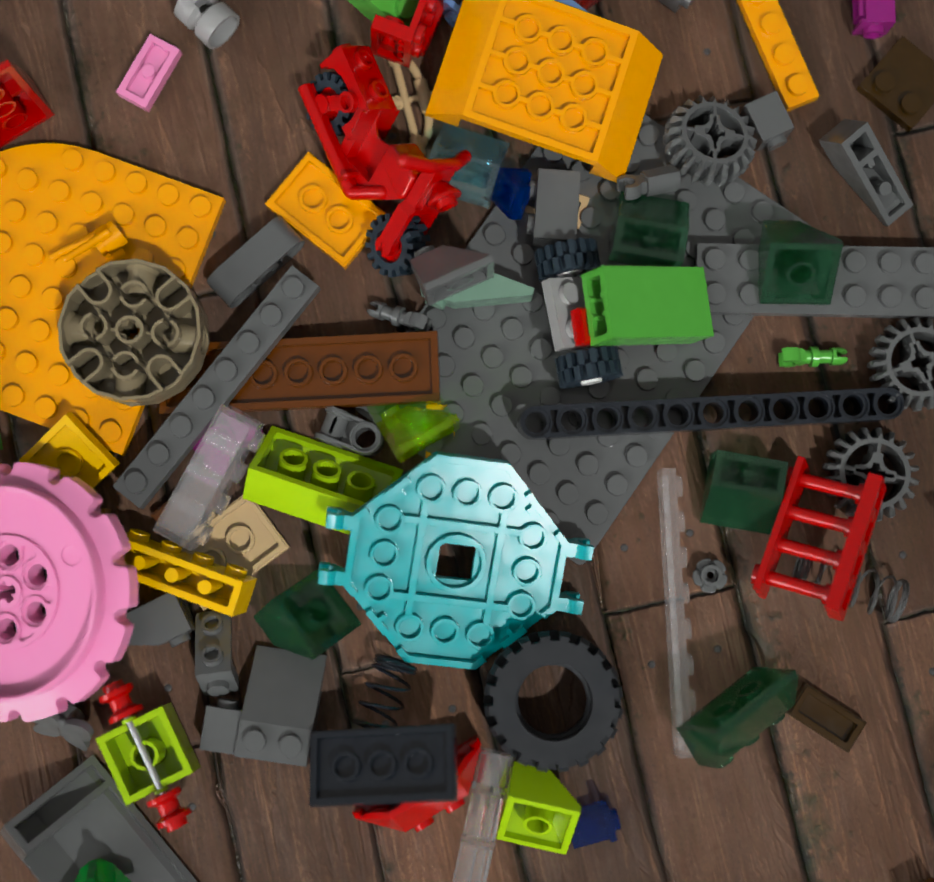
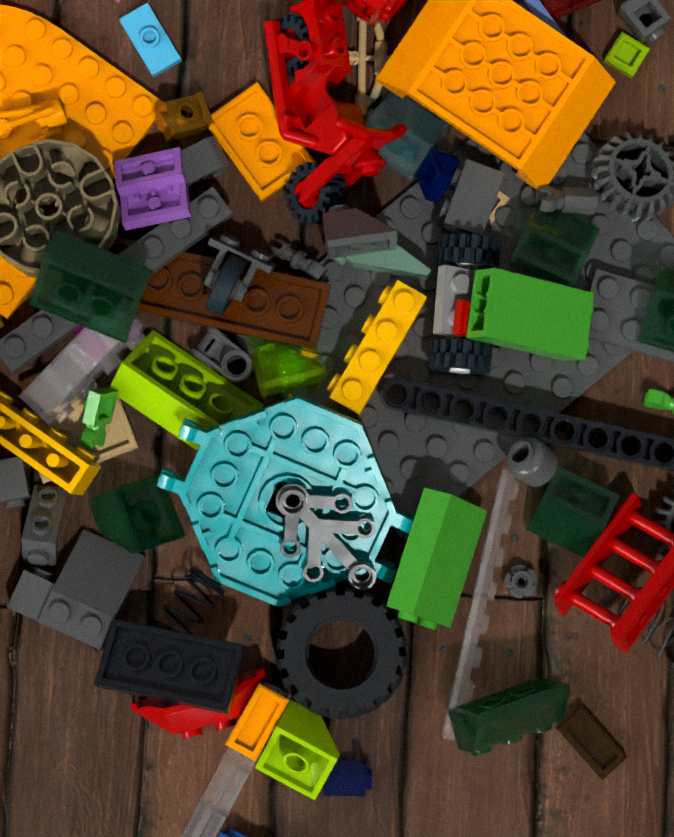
camera: 15 degrees right, 0 degrees up
none -> clear green slope [30,231,154,343]
none -> bright green plate [80,387,118,449]
none -> medium lavender slope [114,147,191,230]
none -> medium azure plate [119,3,182,78]
none -> pearl gold brick [155,91,213,142]
none -> plate [204,232,278,316]
none -> light orange tile [225,683,289,762]
none -> plant [276,483,376,591]
none -> yellow brick [327,280,427,419]
none -> bright green brick [386,488,487,630]
none -> dark grey head [507,437,558,487]
none -> lime tile [604,32,650,79]

